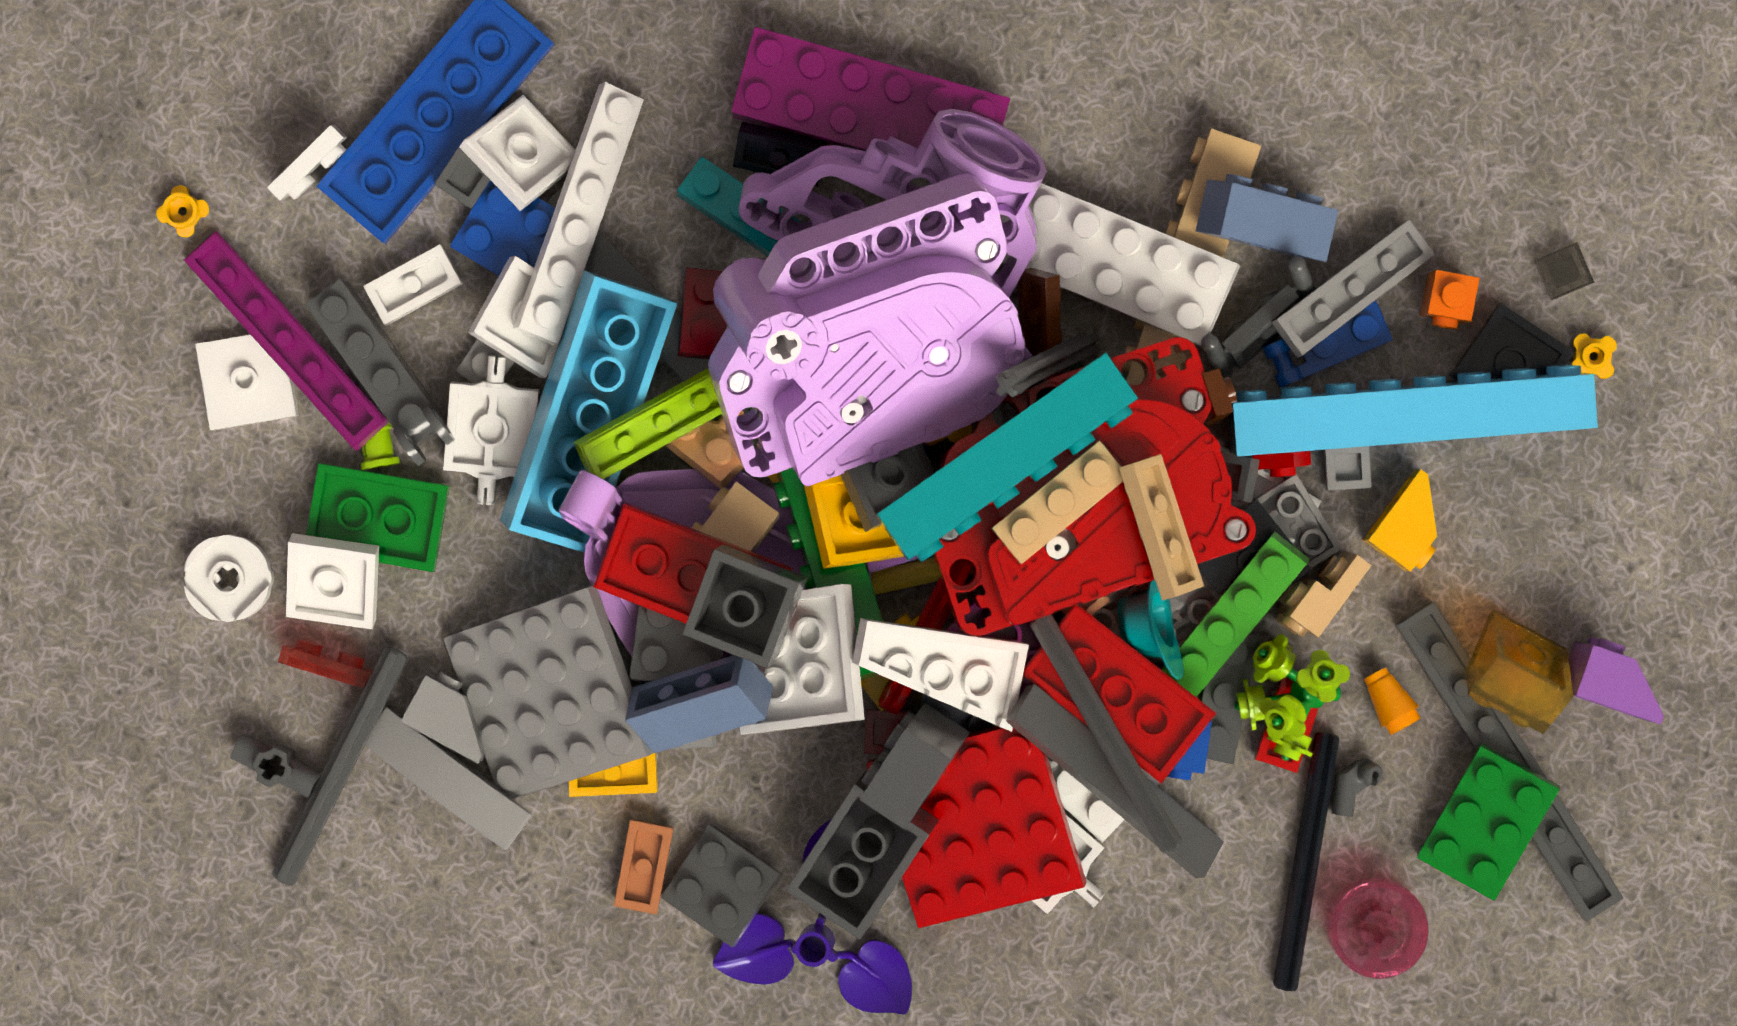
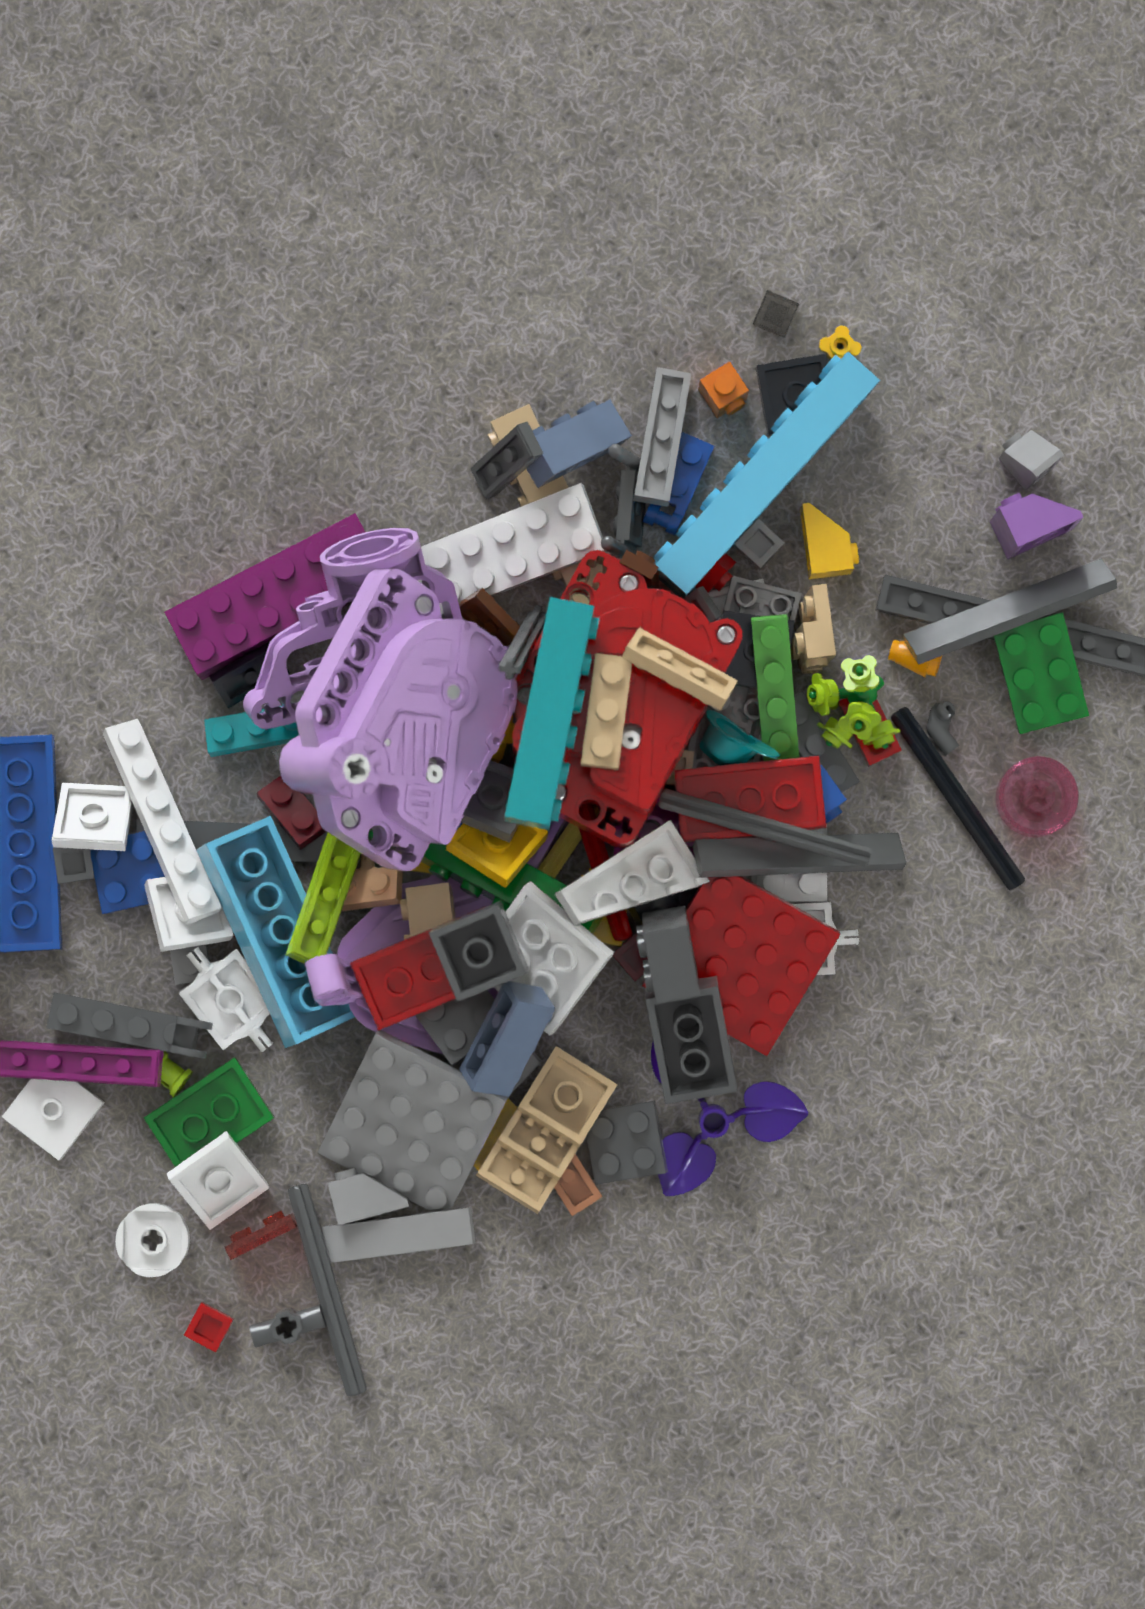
camera: 45 degrees left, 5 degrees down
white plate [363,244,463,326] -> none
clear yellow slope [1466,609,1574,734] -> none
none -> red plate [183,1302,234,1353]
none -> dark grey tile [471,421,543,499]
none -> tan slope [476,1046,618,1214]
none -> dark grey tile [903,559,1117,665]
none -> light grey slope [999,430,1064,491]

